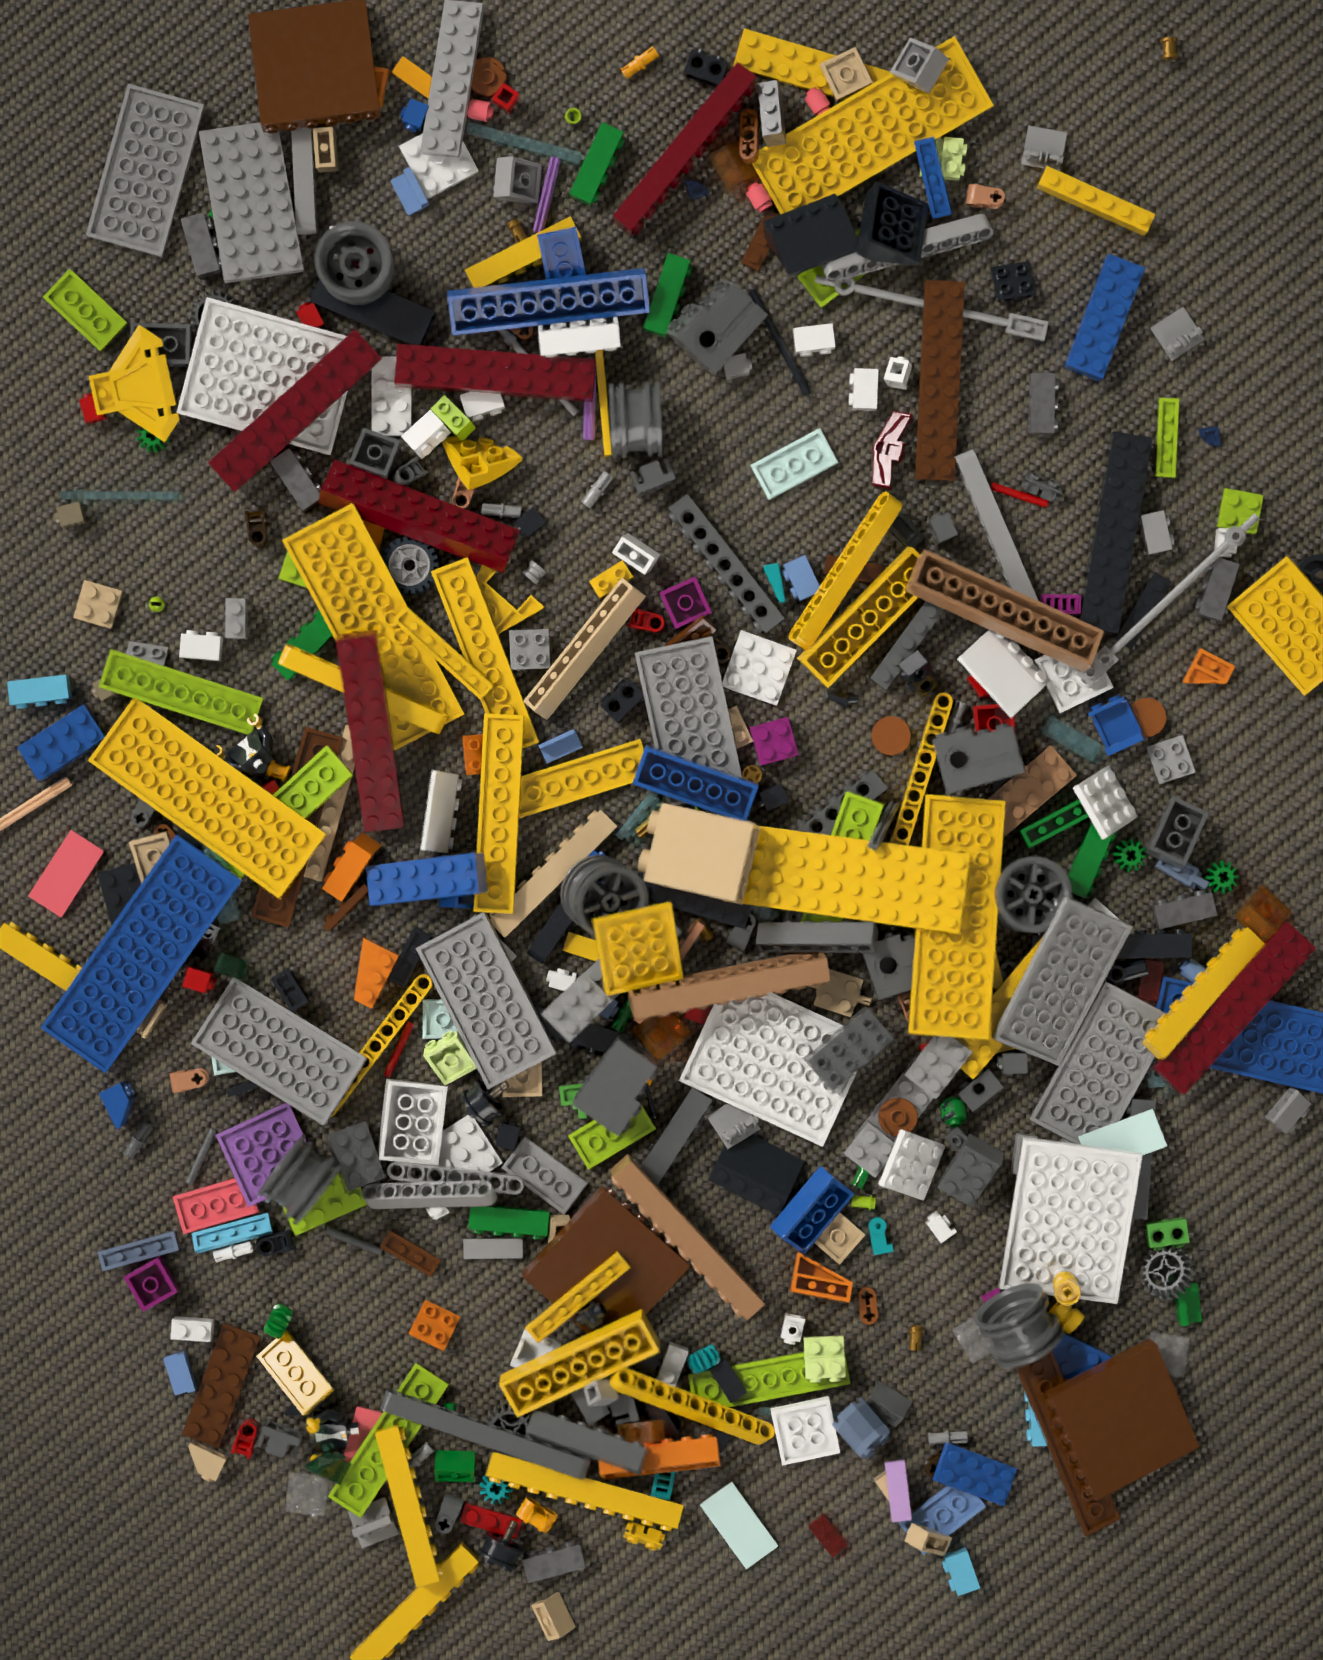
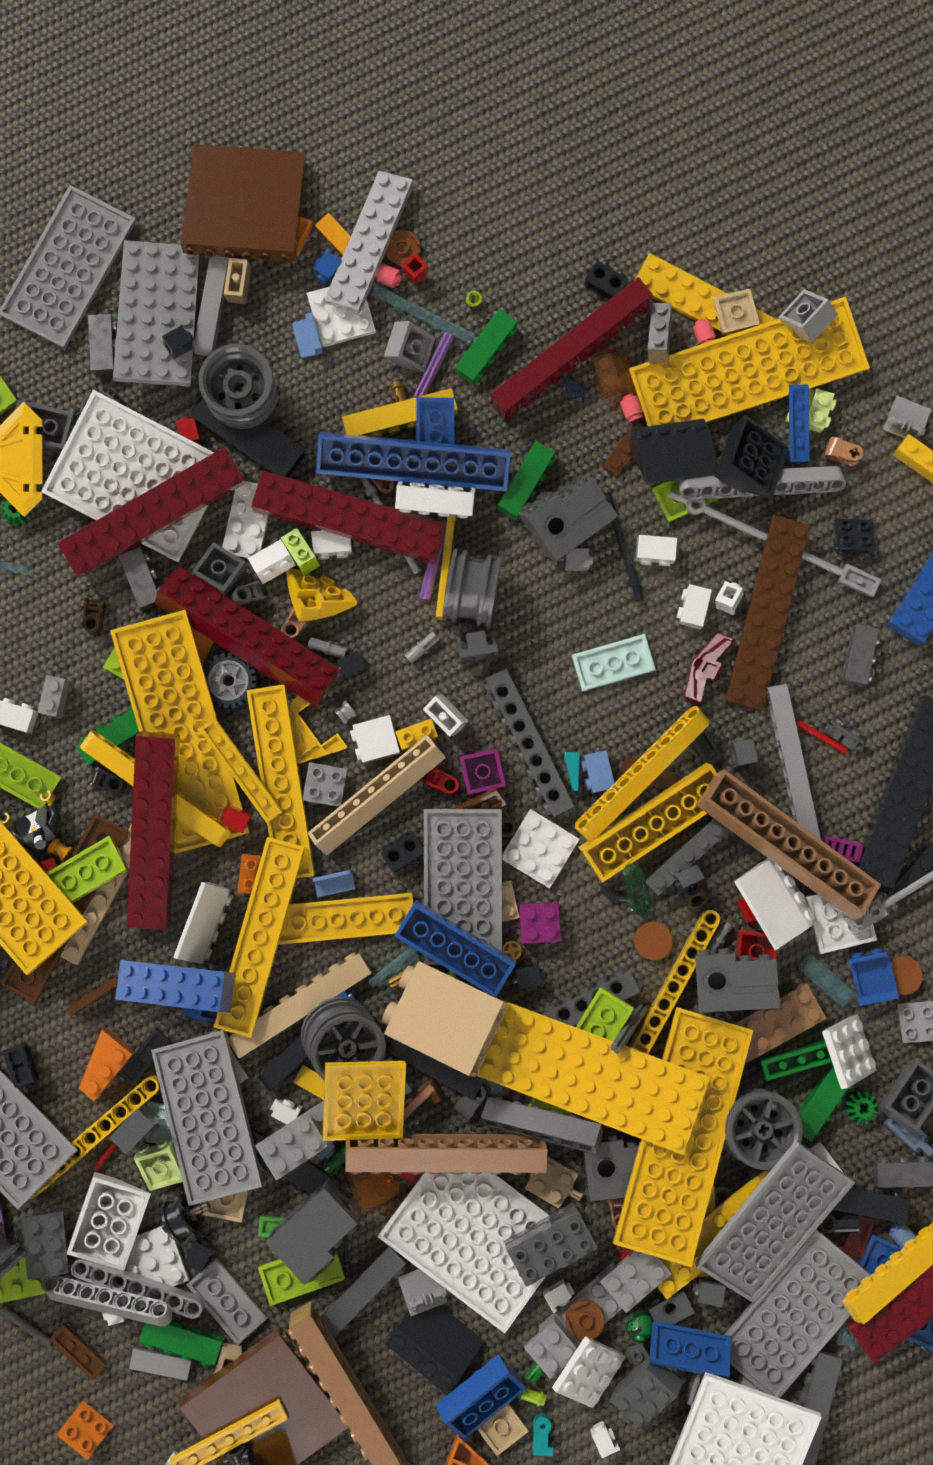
camera: 10 degrees right, 5 degrees down
orange wedge [322,832,382,902] -> none
light orange pin [620,46,660,80] -> none
dark orange beam [739,109,760,164] -> none
light aqua tile [1078,1109,1167,1155] -> none
none -> black piece [87,766,127,794]
none -> dark grey brick [109,1104,161,1154]
none -> black brick [162,325,194,360]
none -> red brick [220,805,252,834]
none -> white brick [350,715,400,764]
none -> white brick [543,1279,575,1313]
none -> clear green beam [623,863,650,916]
none -> blue plate [649,1321,731,1379]

